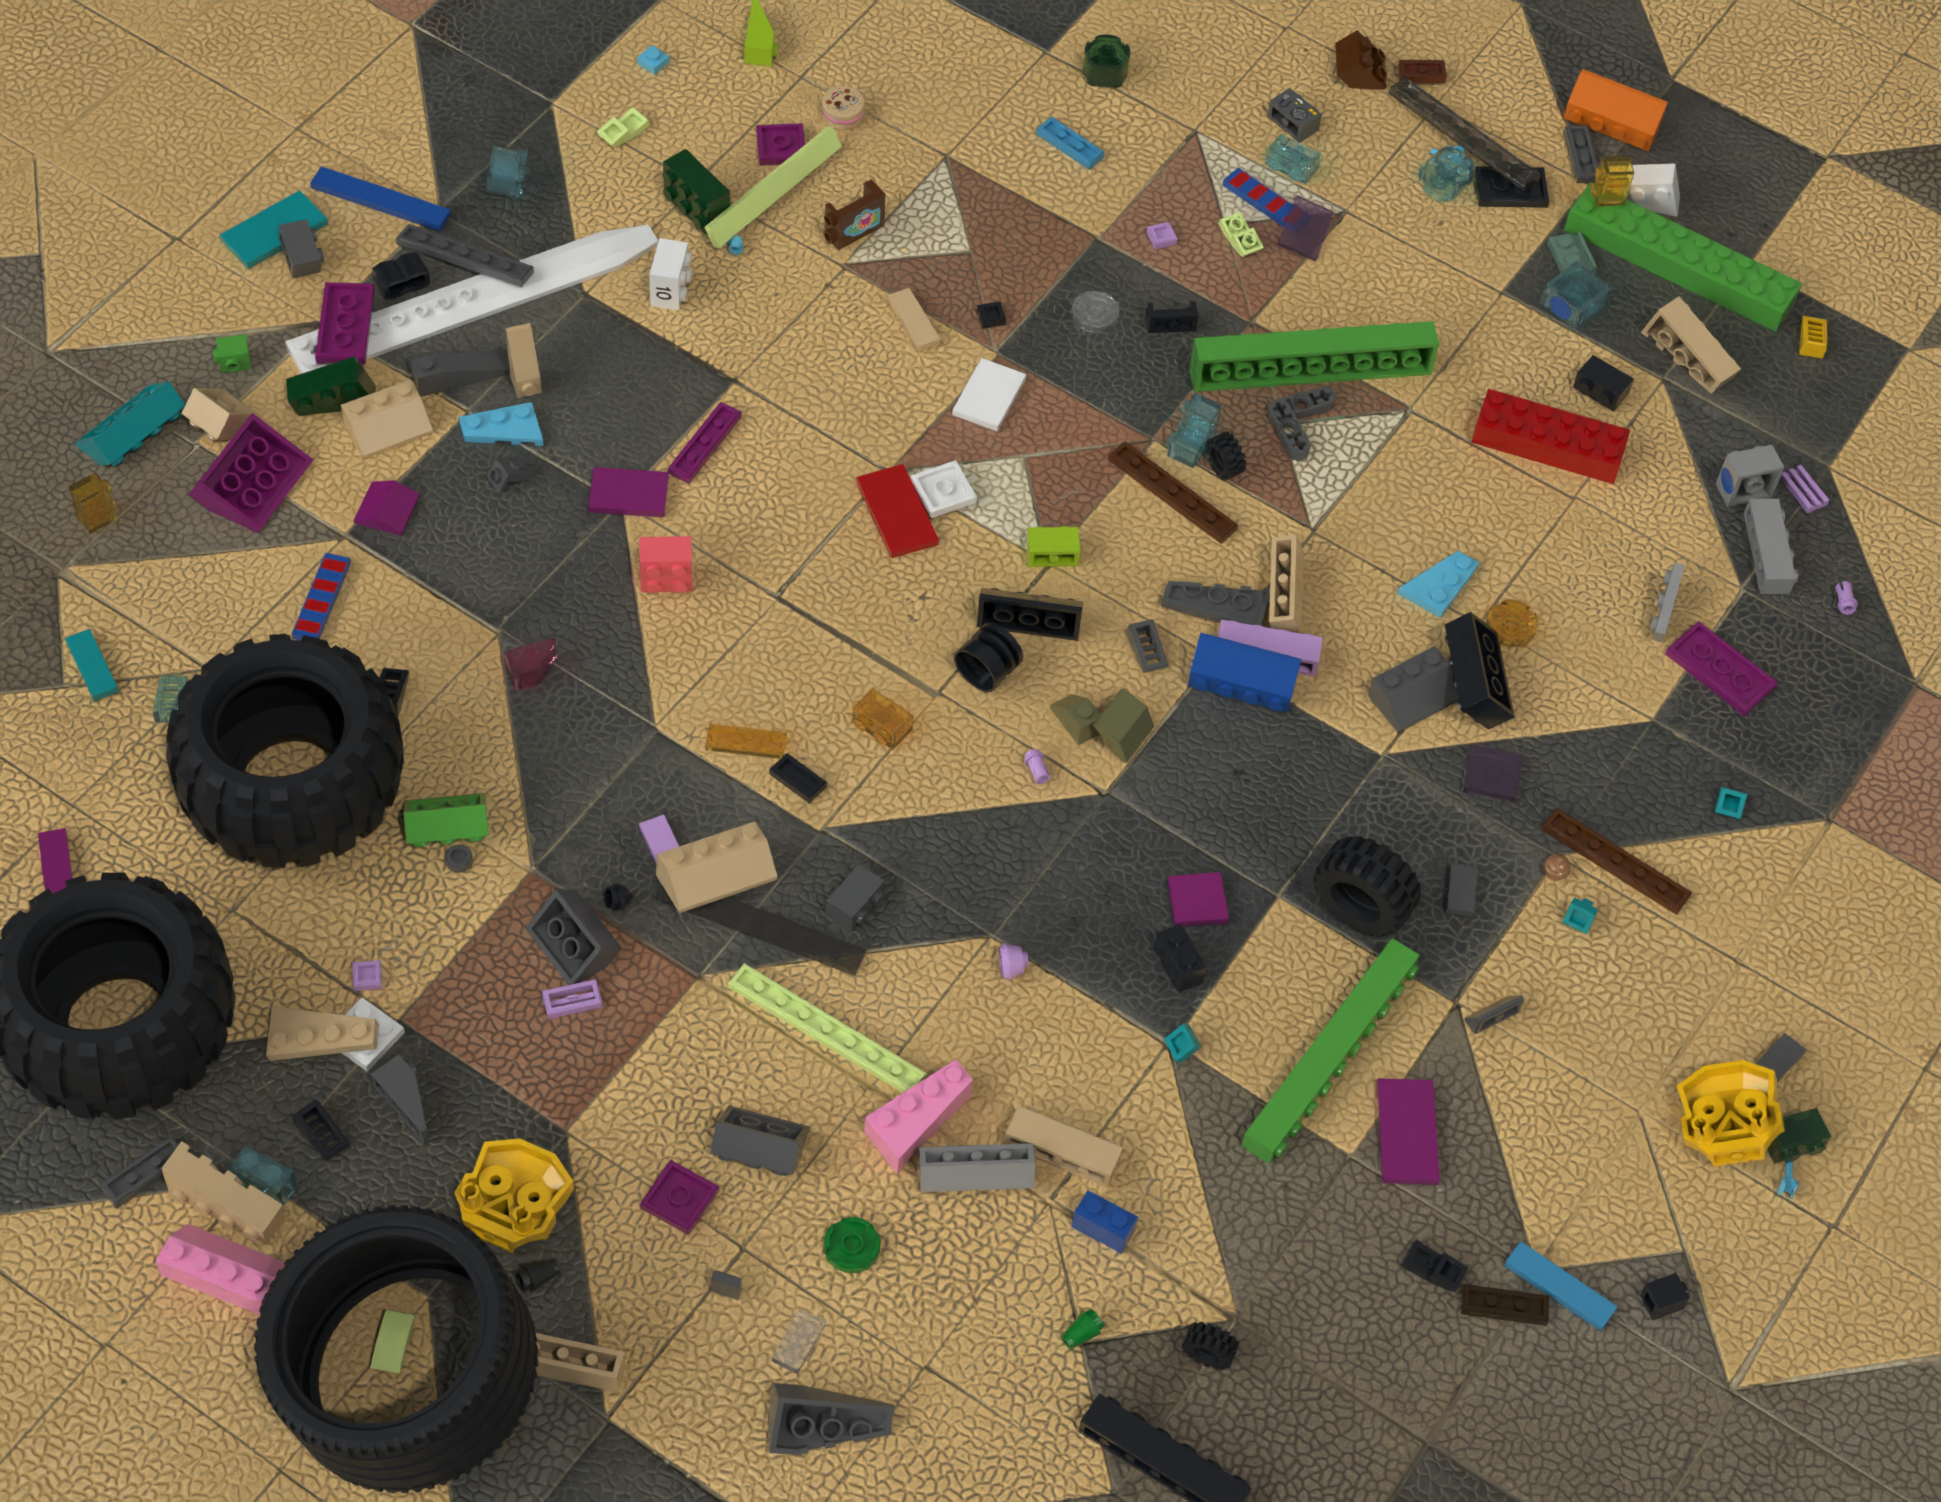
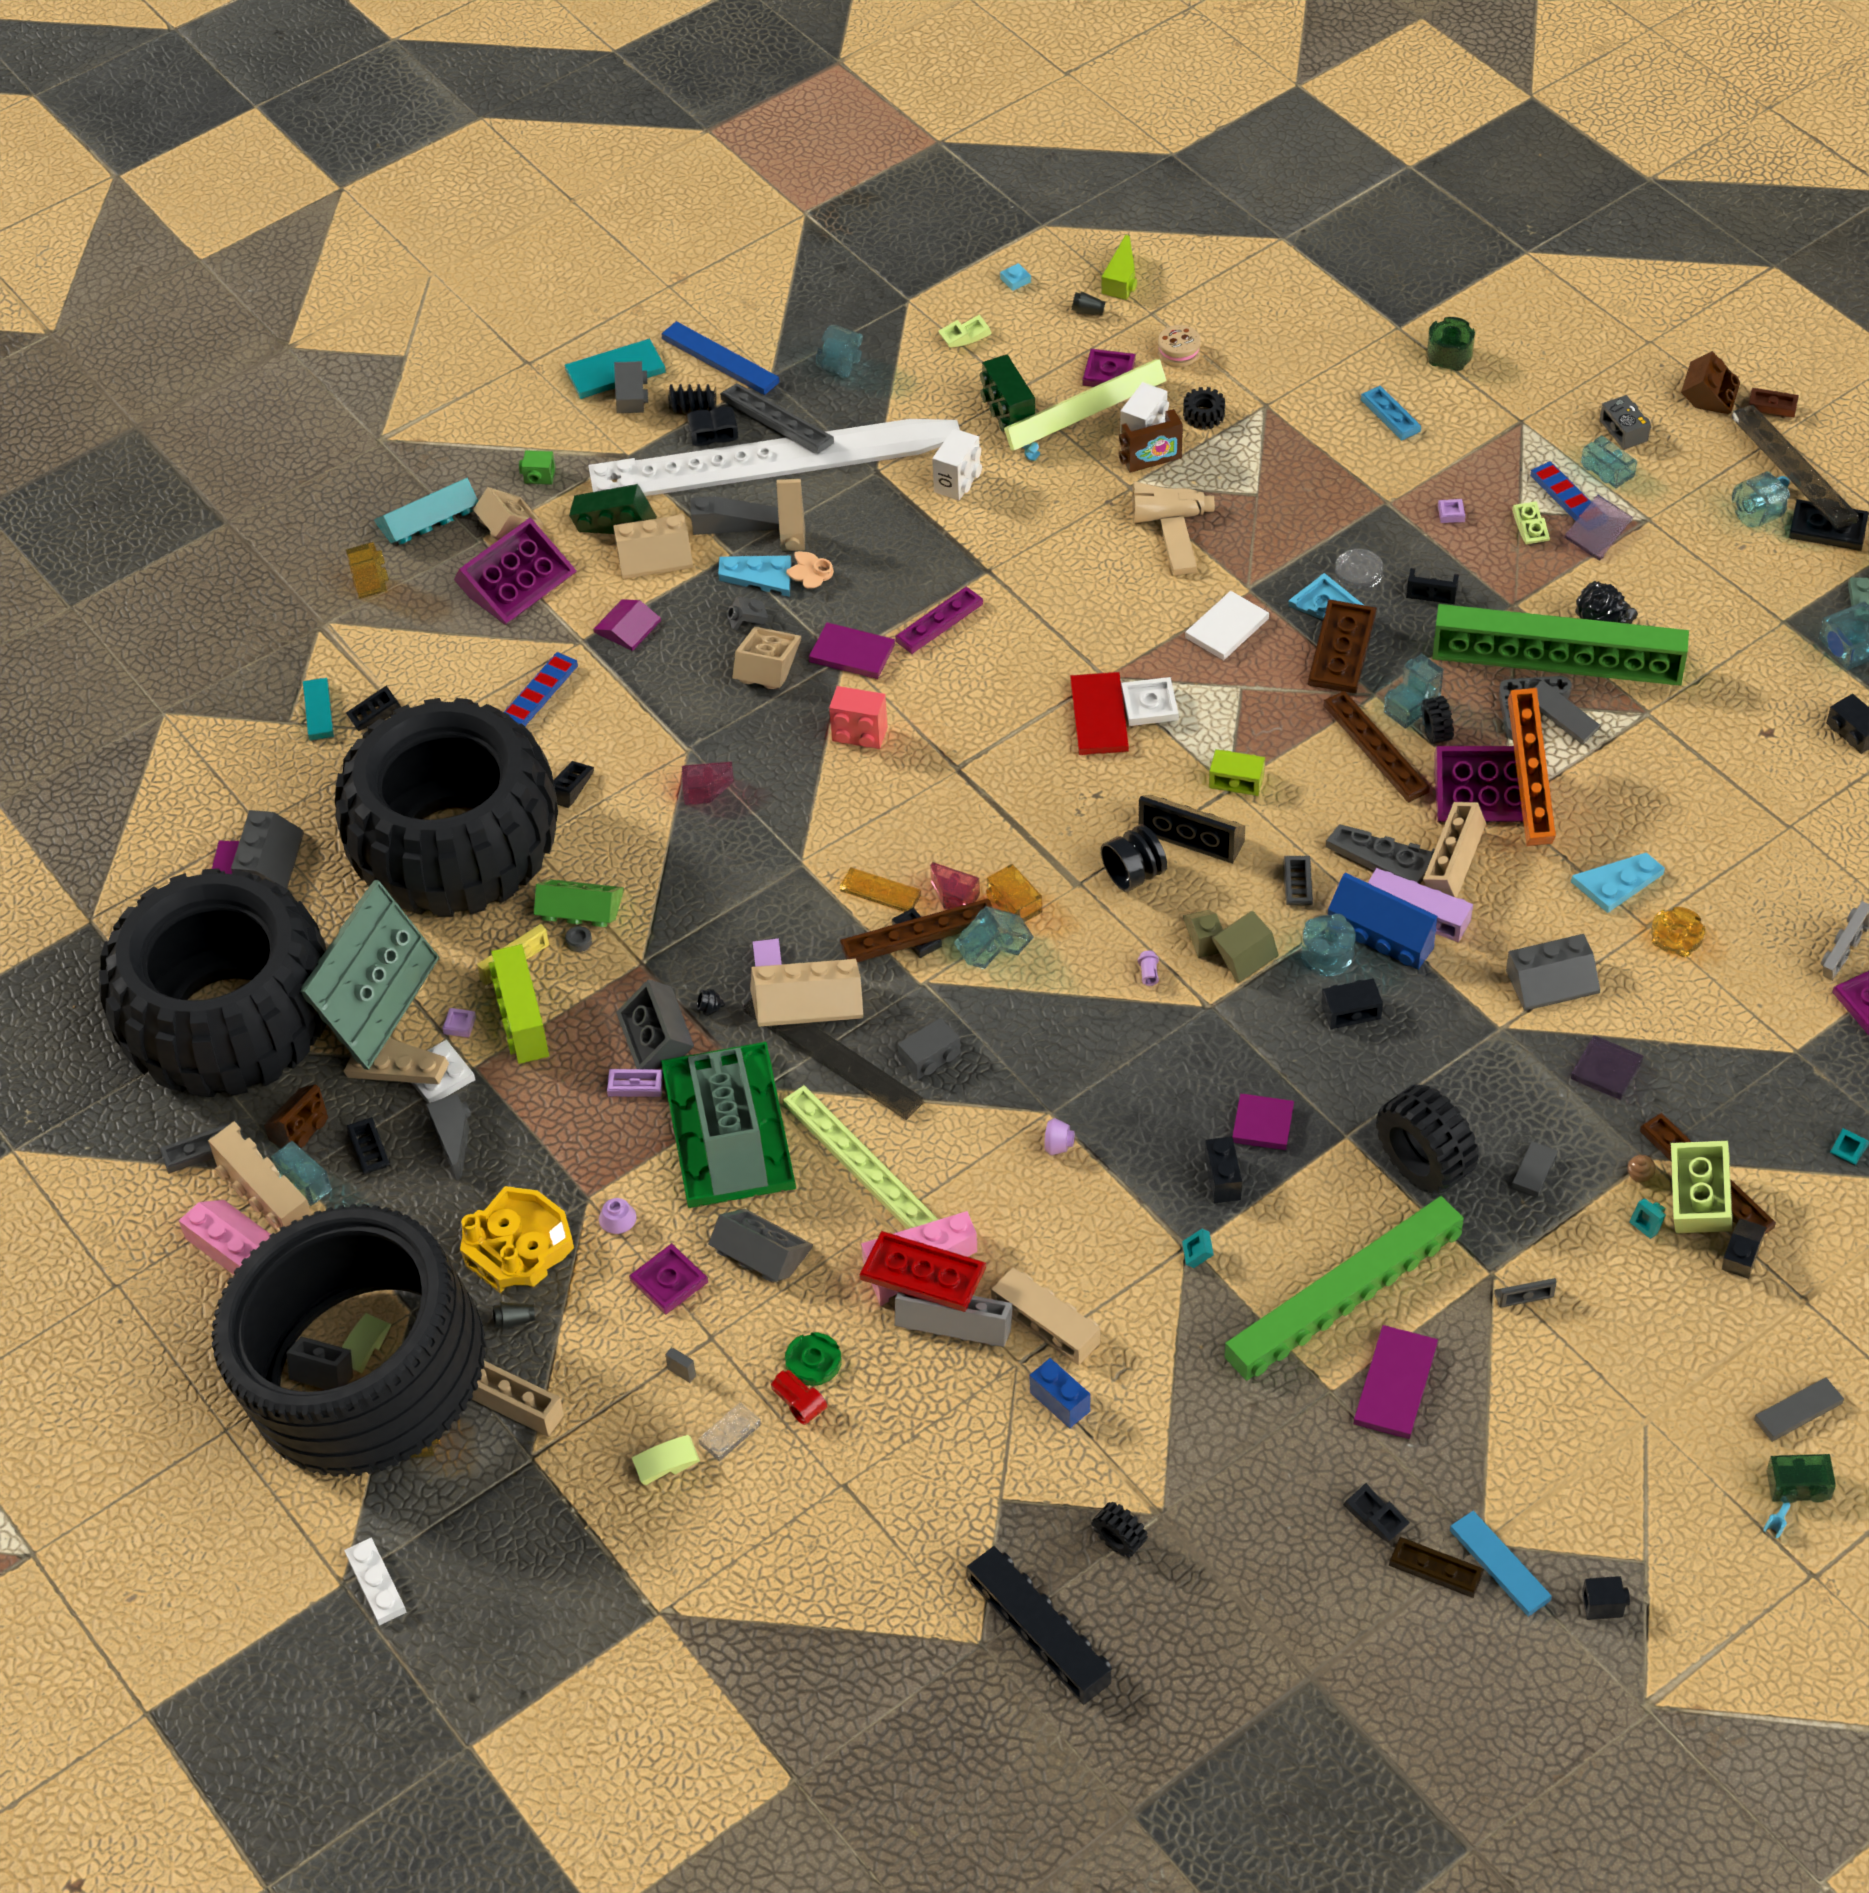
camera: 25 degrees right, 5 degrees down
magenta tile [315,282,375,364] -> none
dark grey wedge [768,1383,895,1455] -> none
black tile [977,301,1006,329] -> none
green cone [1060,1308,1105,1350] -> none
black brick [1445,612,1515,730] -> none
red brick [1471,388,1630,484] -> none
yellow brick [1677,1060,1785,1167] -> none
none -> dark grey slope [231,810,304,889]
none -> reddish brown slope [264,1084,328,1155]
none -> dark grey brick [286,1336,353,1390]
none -> sand green piece [300,880,440,1070]
none -> black slope [346,685,401,731]
none -> light yellow tile [477,924,549,985]
none -> lime brick [488,944,550,1064]
none -> lavender cone [599,1198,637,1234]
none -> yellowish green slope [632,1435,700,1485]
none -> piece [661,1042,796,1208]
none -> black piece [668,384,717,413]
none -> tan slope [732,627,801,689]
none -> red piece [771,1370,827,1425]
none -> light nougat plate [786,551,834,588]
none -> reddish brown tile [840,898,997,962]
none -> red tile [859,1231,986,1312]
none -> clear pink slope [930,862,980,910]
none -> clear light blue brick [954,906,1034,969]
none -> pearl dark grey cone [1071,291,1105,315]
none -> white brick [1120,382,1169,434]
none -> tan piece [1132,481,1215,524]
none -> black tyre [1183,387,1225,429]
none -> medium azure wing [1288,573,1363,620]
none -> clear light blue brick [1301,914,1356,976]
none -> reddish brown tile [1308,599,1377,694]
none -> black brick [1321,978,1383,1030]
none -> magenta slope [1434,746,1523,822]
none -> orange brick [1508,688,1556,846]
none -> dark grey tile [1534,680,1600,745]
none -> black hair [1575,581,1638,624]
none -> yellowish green brick [1671,1141,1733,1233]
none -> black slope [1722,1218,1767,1279]

